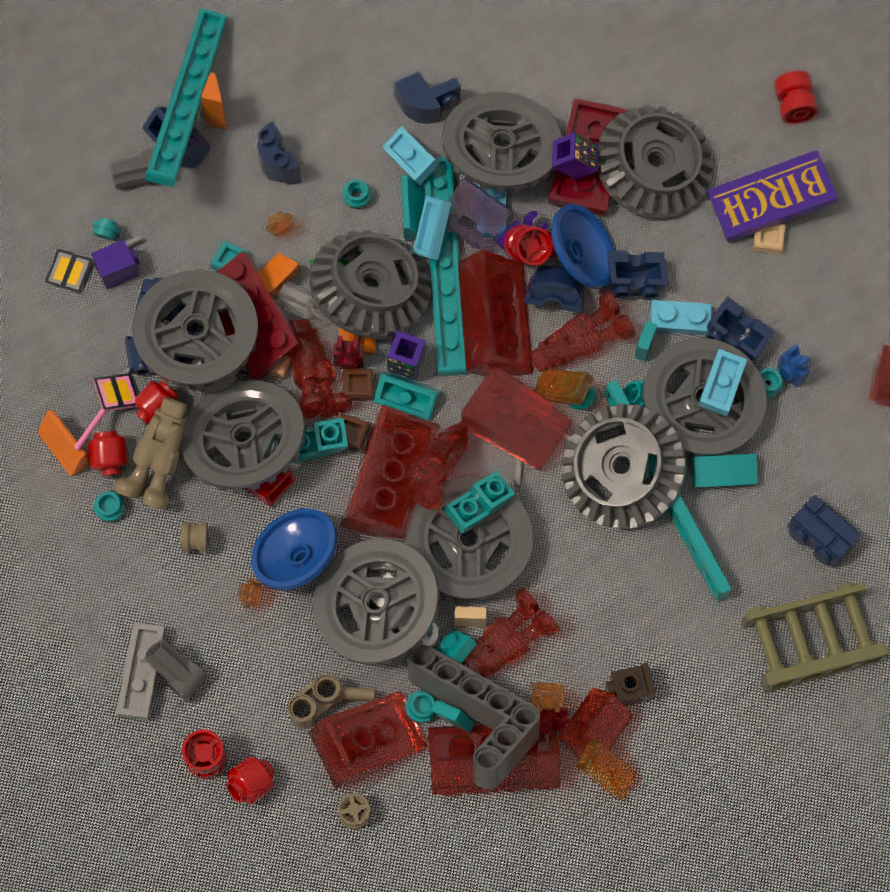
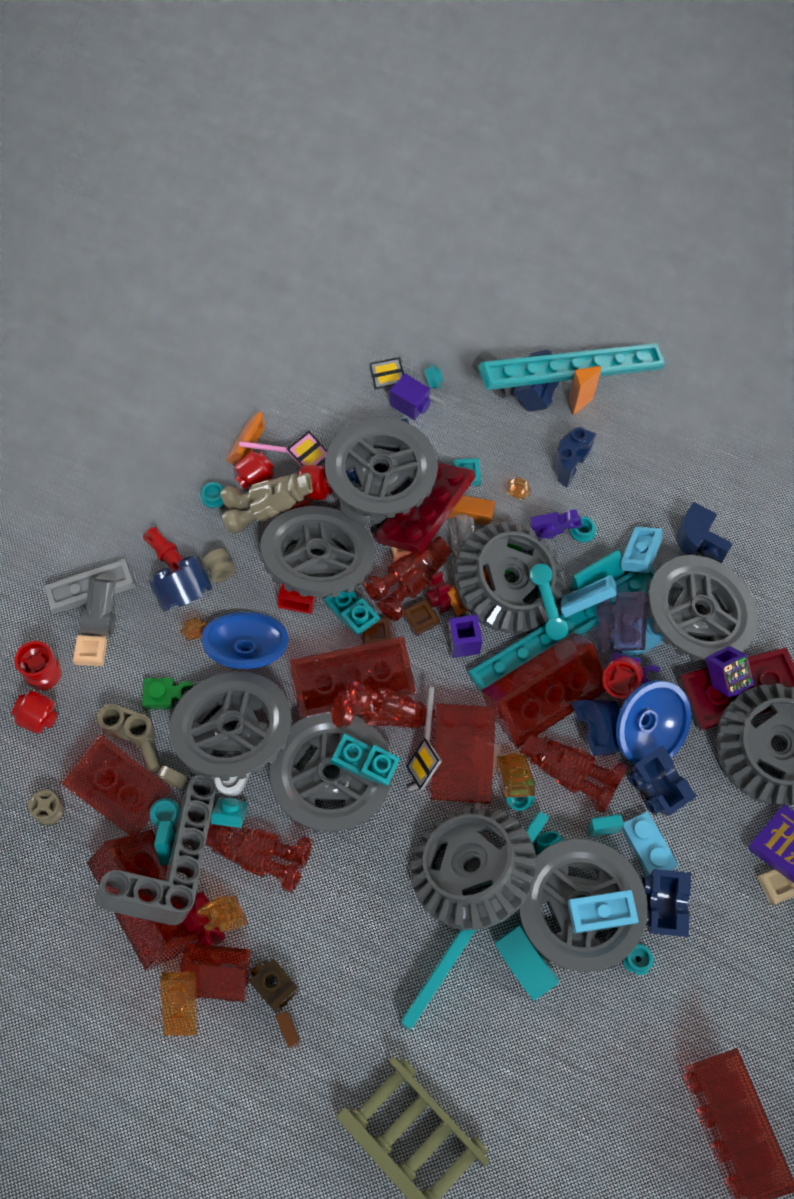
camera: 60 degrees right, 5 degrees down
teal slope [373,371,441,421] -> none
tan tile [454,606,486,627] -> none
blue plate [777,343,810,388] -> none
dark blue brick [787,494,862,568] -> none
none -> light nougat tile [73,635,107,666]
none -> green plate [142,678,194,710]
none -> red pin [143,527,184,570]
none -> dark blue cylinder [148,555,213,611]
none -> dark tan tile [157,766,188,790]
none -> reddish brown tile [275,1011,301,1050]
none -> piece [406,687,442,791]
none -> teal bar [530,563,569,641]
none -> dark purple plate [531,509,582,539]

